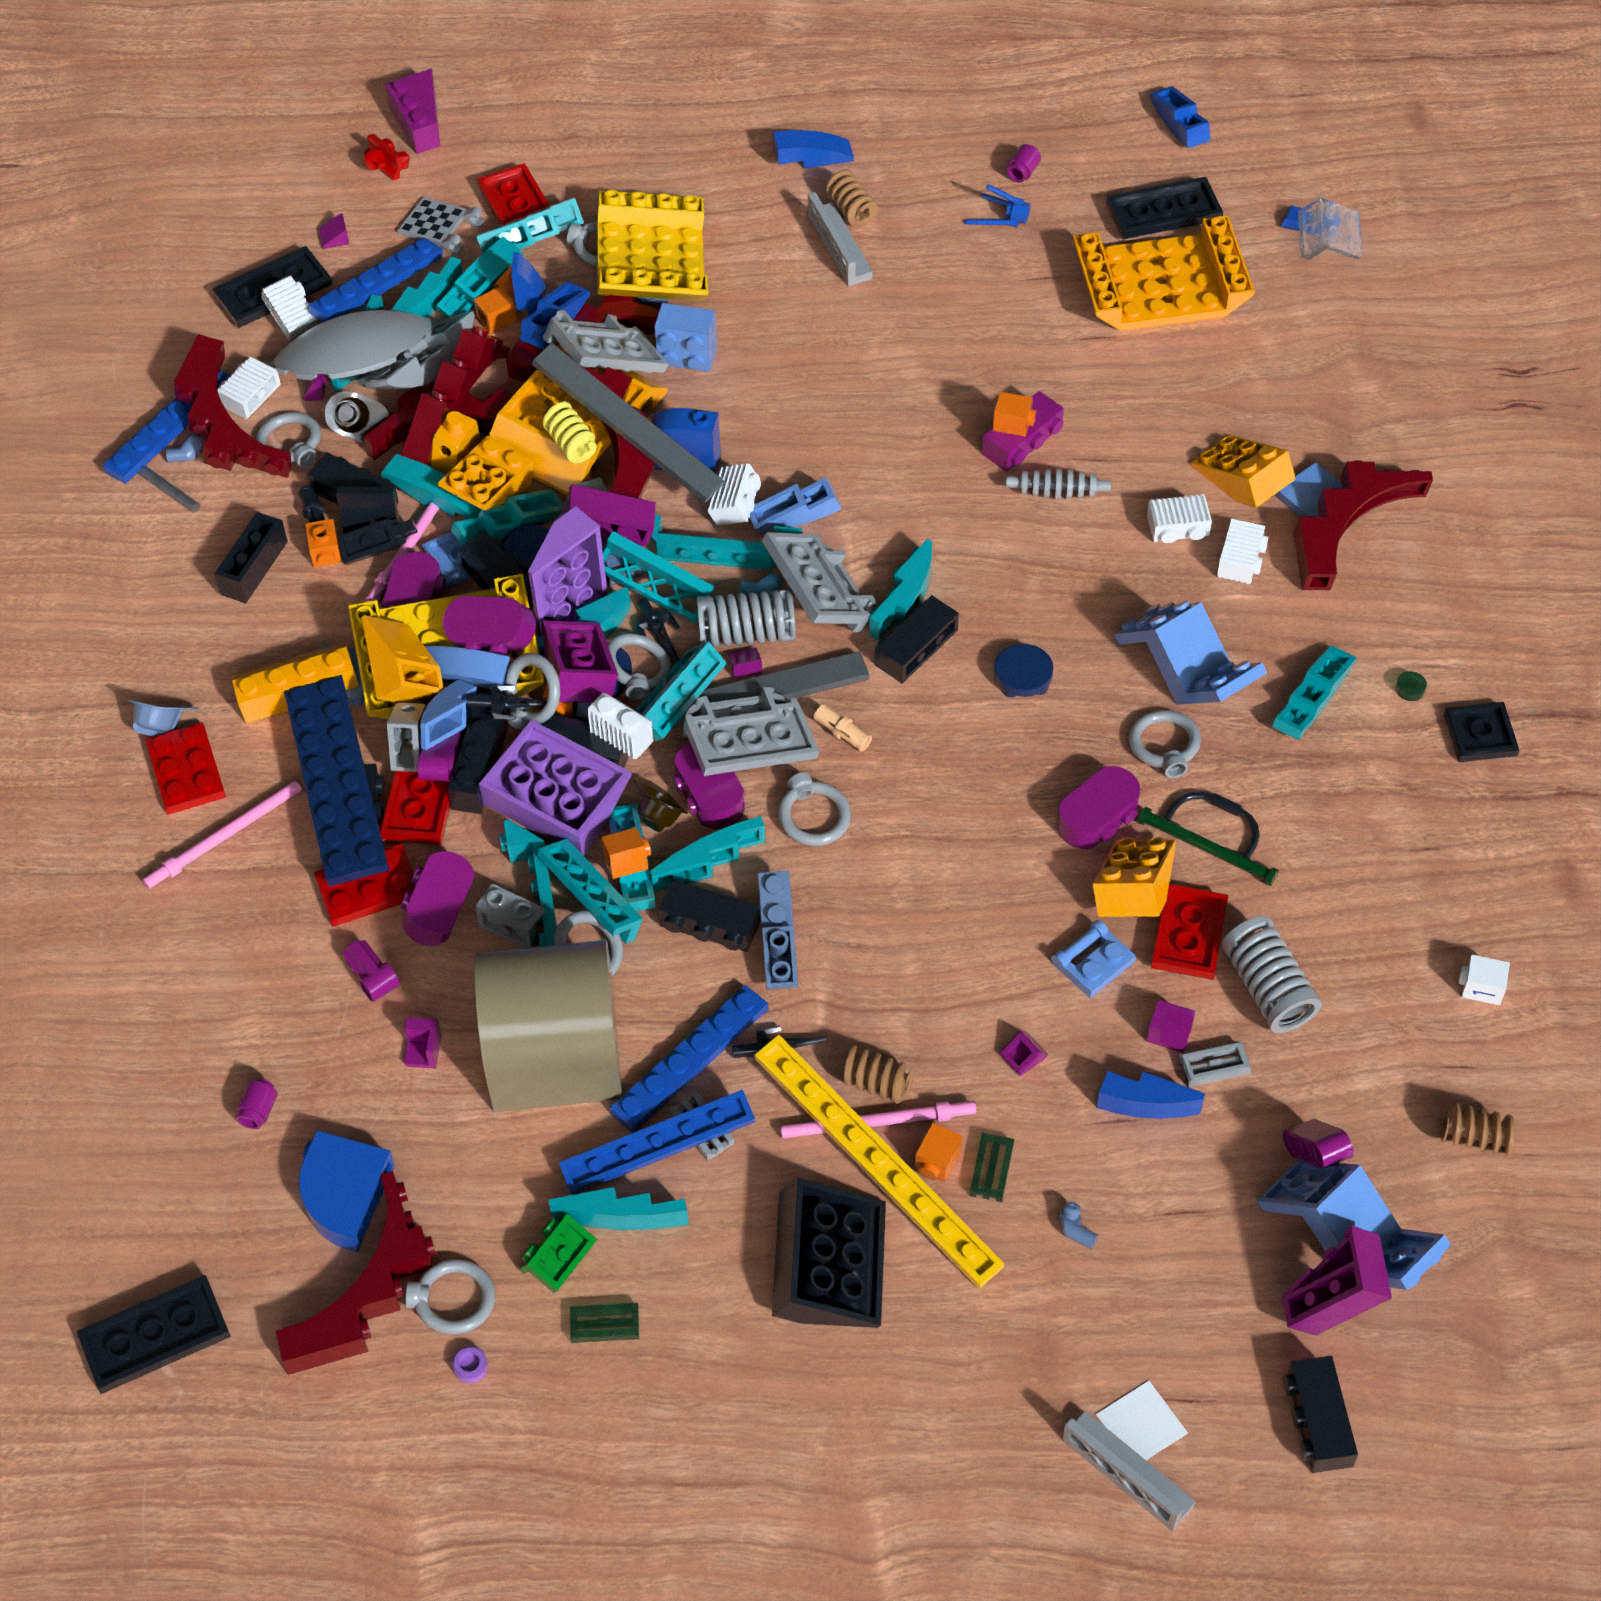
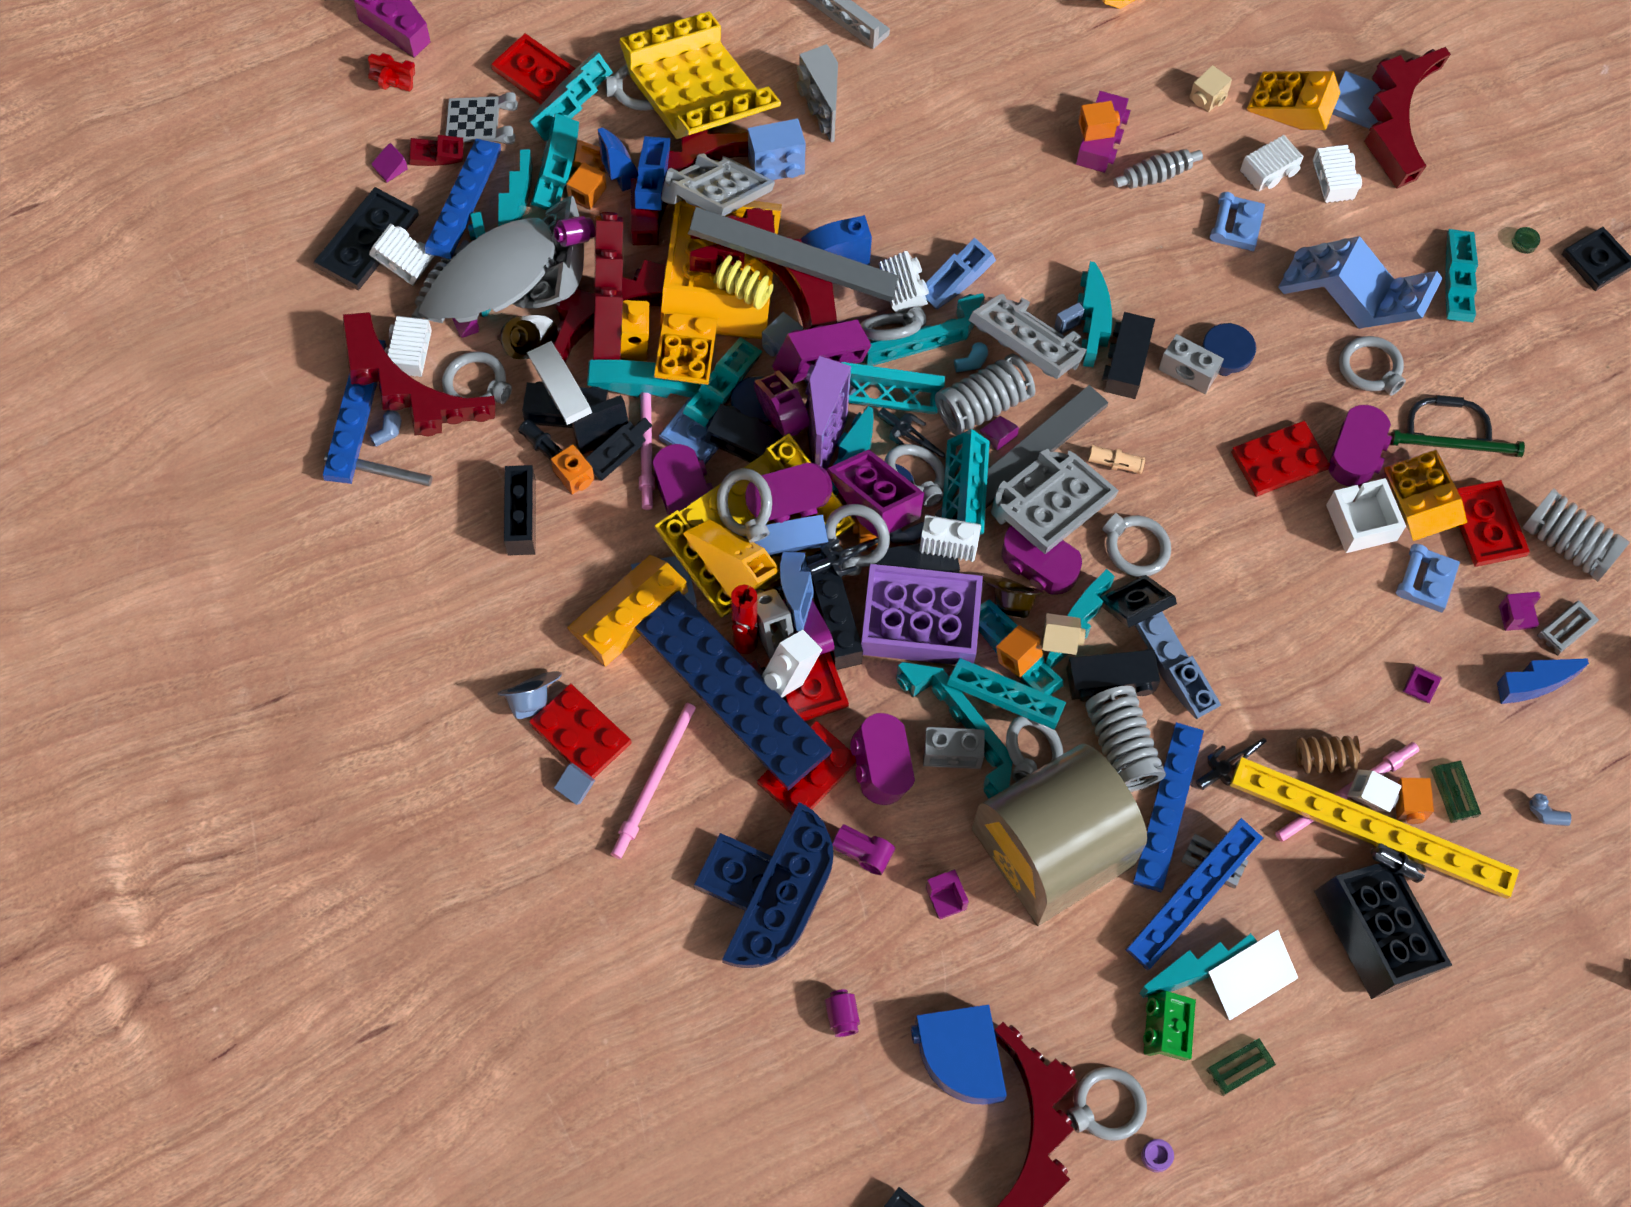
camera: 30 degrees left, 10 degrees up
none -> dark red slope [409,135,463,166]
none -> white slope [527,341,592,425]
none -> magenta brick [553,216,595,247]
none -> sand blue tile [554,763,595,805]
none -> dark red slope [690,244,745,274]
none -> dark blue plate [694,802,833,968]
none -> light grey piece [717,468,772,543]
none -> red piece [731,584,758,654]
none -> magenta brick [754,371,810,437]
none -> white brick [762,630,823,697]
none -> light grey slope [797,44,838,142]
none -> light grey piece [860,307,926,341]
none -> tan brick [1042,613,1086,655]
none -> sand blue tile [1054,303,1084,334]
none -> light grey piece [1085,686,1166,792]
none -> black tile [1100,575,1177,628]
none -> light grey brick [1159,334,1224,394]
none -> tan brick [1189,65,1232,112]
none -> white sticker [1209,930,1298,1020]
none -> medium blue plate [1210,192,1265,251]
none -> red plate [1231,421,1330,497]
none -> white piece [1326,478,1406,553]
none -> white brick [1347,769,1401,812]
none -> black axle [1371,843,1426,883]

